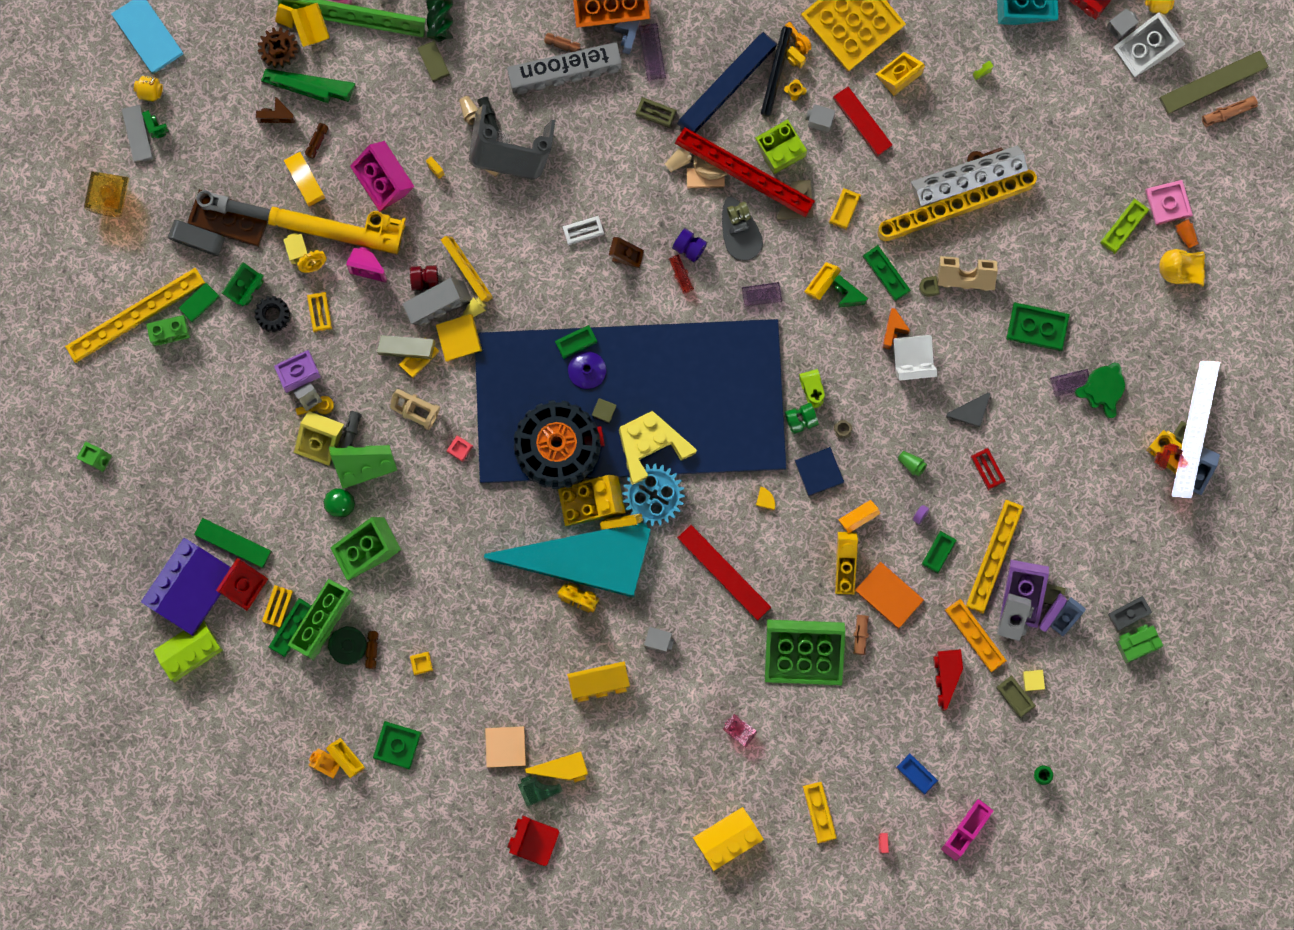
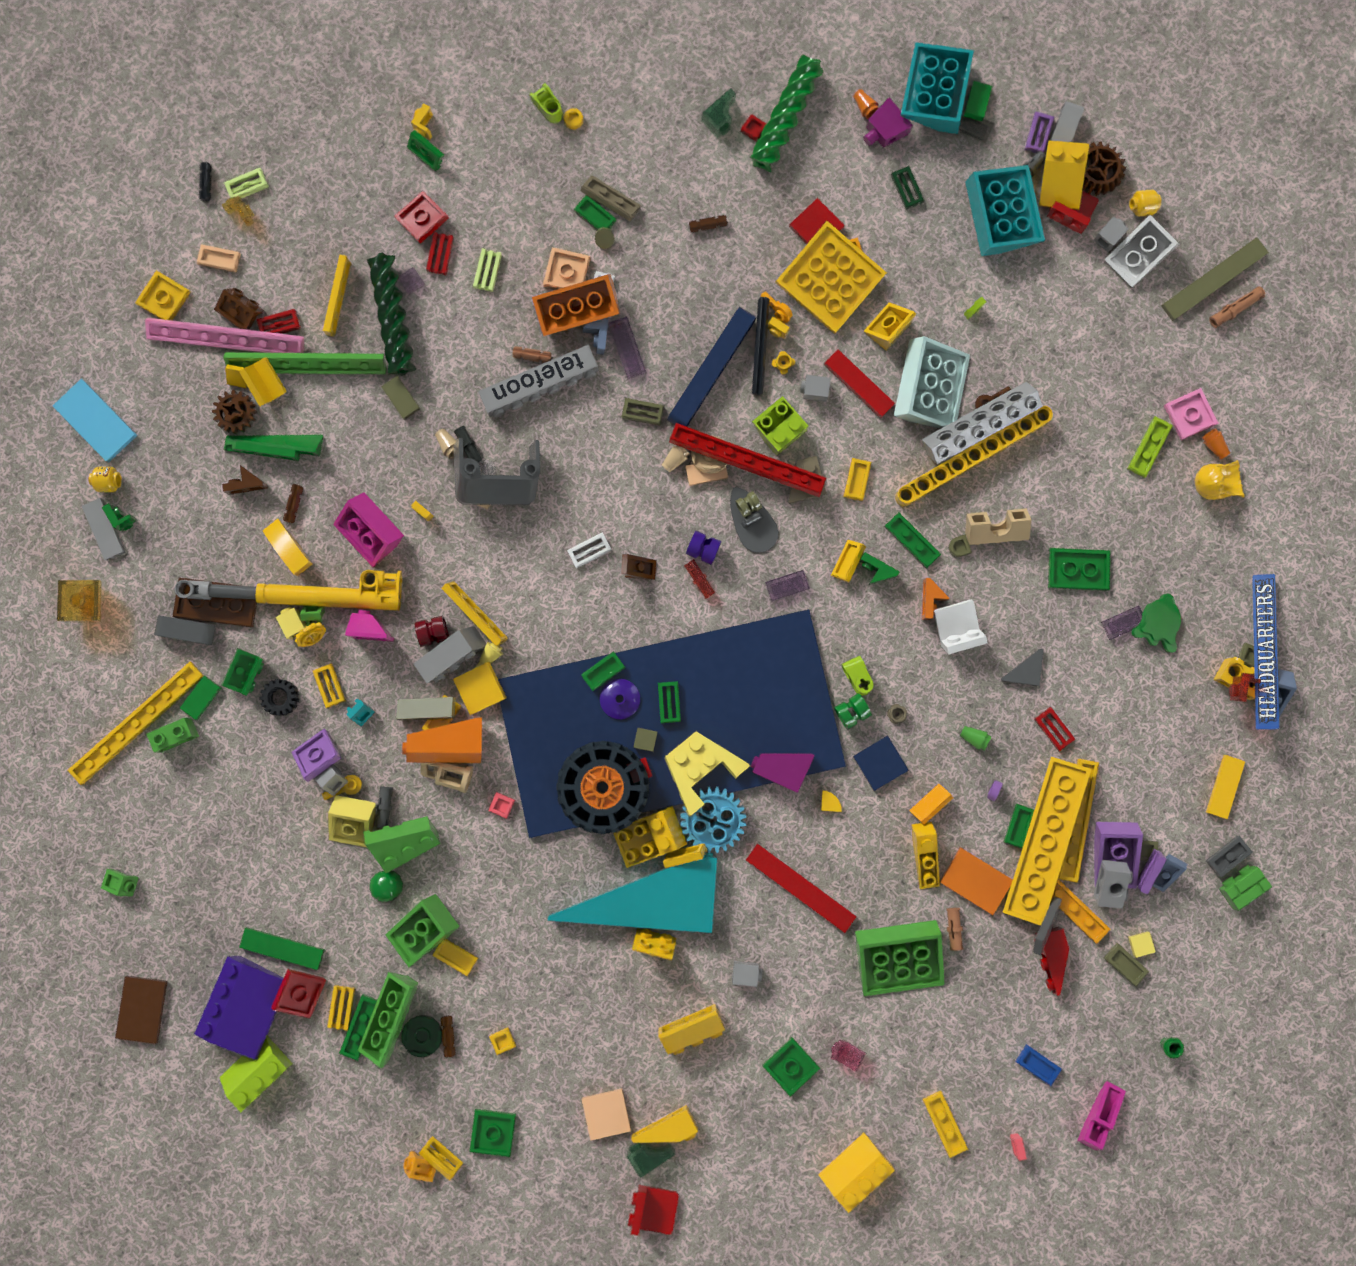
camera: 10 degrees left, 5 degrees up
none -> reddish brown tile [115,975,168,1044]
none -> bright green tile [300,606,325,626]
none -> teal tile [346,699,375,727]
none -> orange slope [402,717,482,763]
none -> yellow tile [432,939,478,976]
none -> green tile [658,681,681,723]
none -> magenta slope [750,754,815,793]
none -> green tile [762,1037,821,1097]
none -> light aqua slope [894,336,970,428]
none -> yellow plate [1003,757,1091,926]
none -> dark grey tile [1033,897,1062,956]
none -> yellow tile [1206,755,1246,819]

